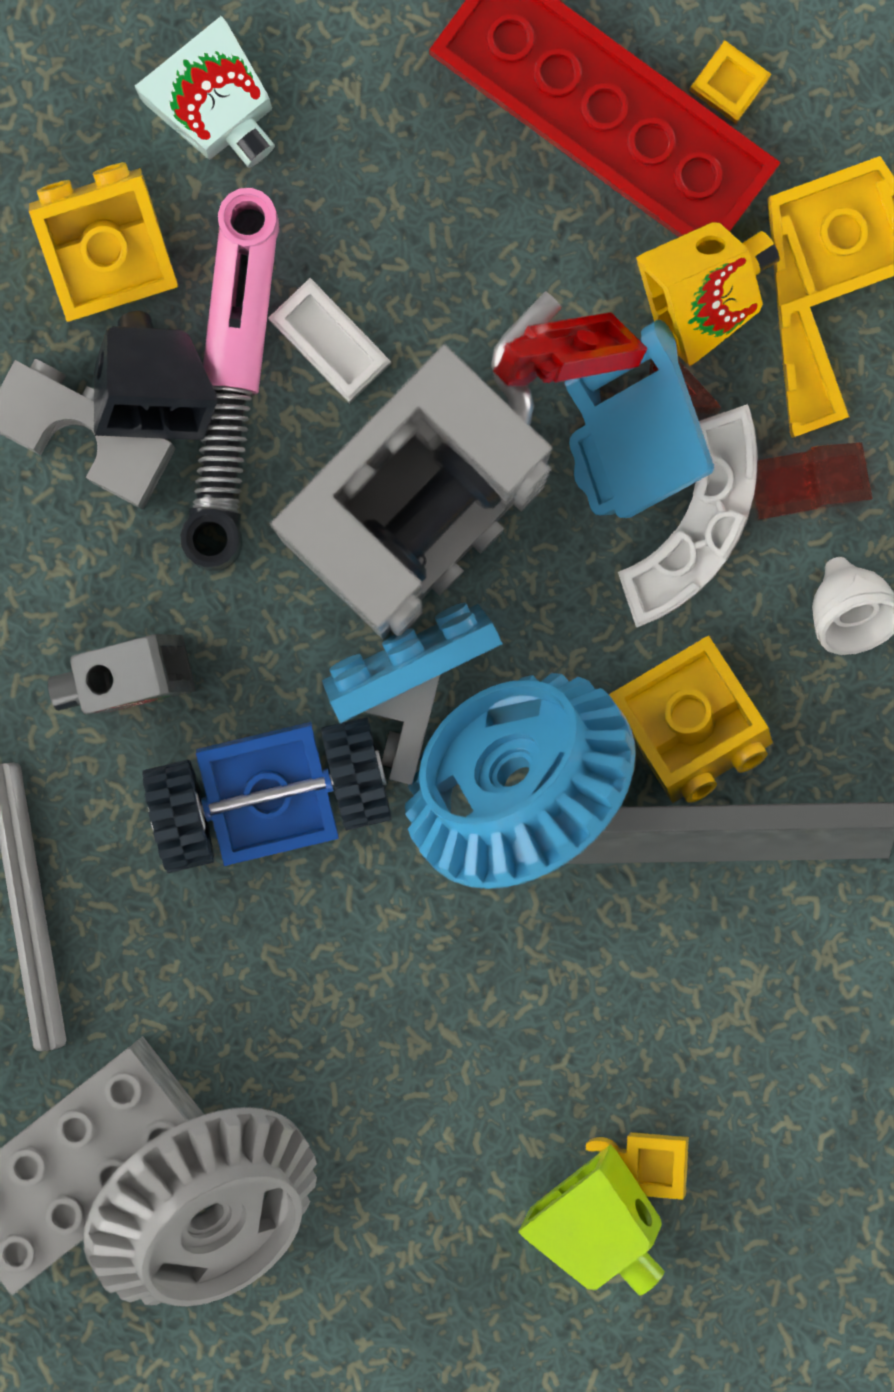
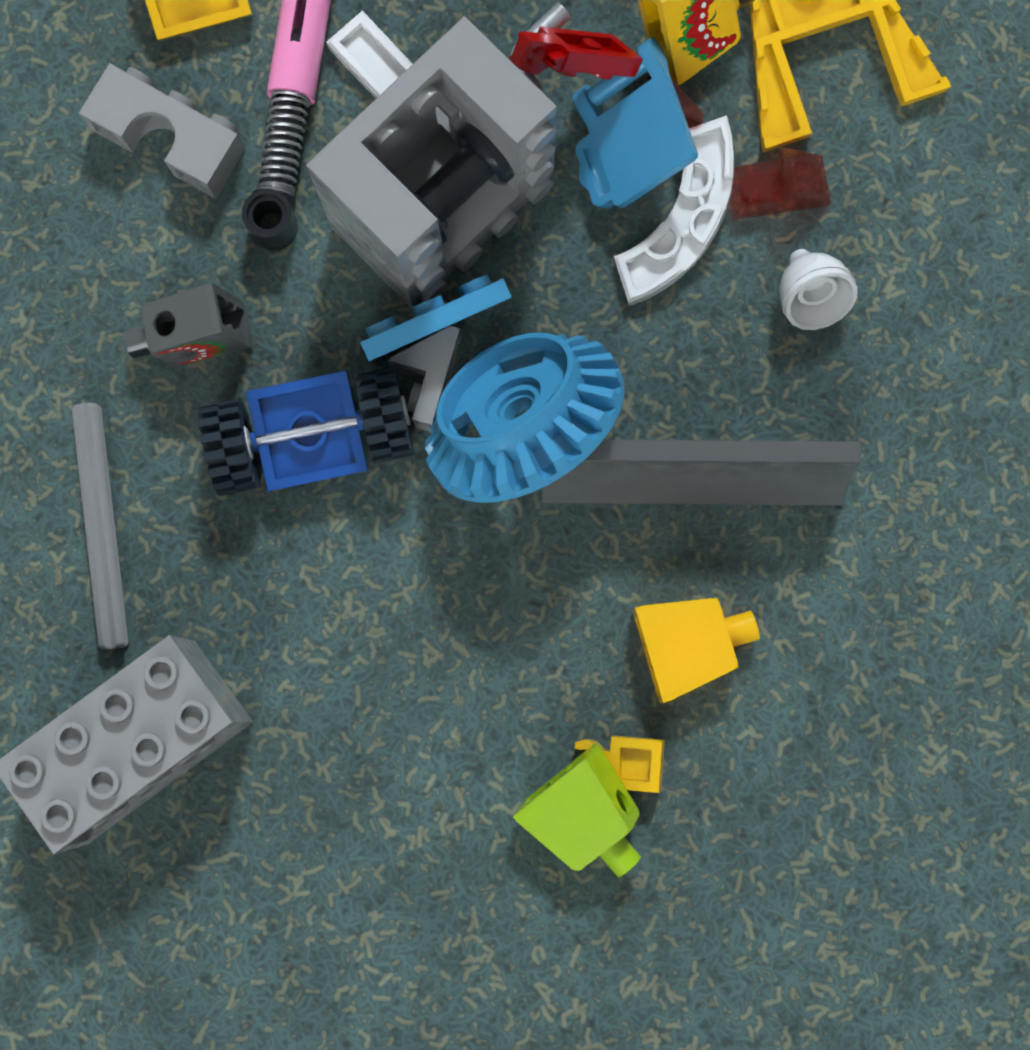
camera: 10 degrees right, 5 degrees down
light grey gear [83,1108,317,1306] -> none
black torso [94,311,218,440] -> none
yellow plate [609,635,773,803] -> none
none -> yellow torso [632,598,760,703]

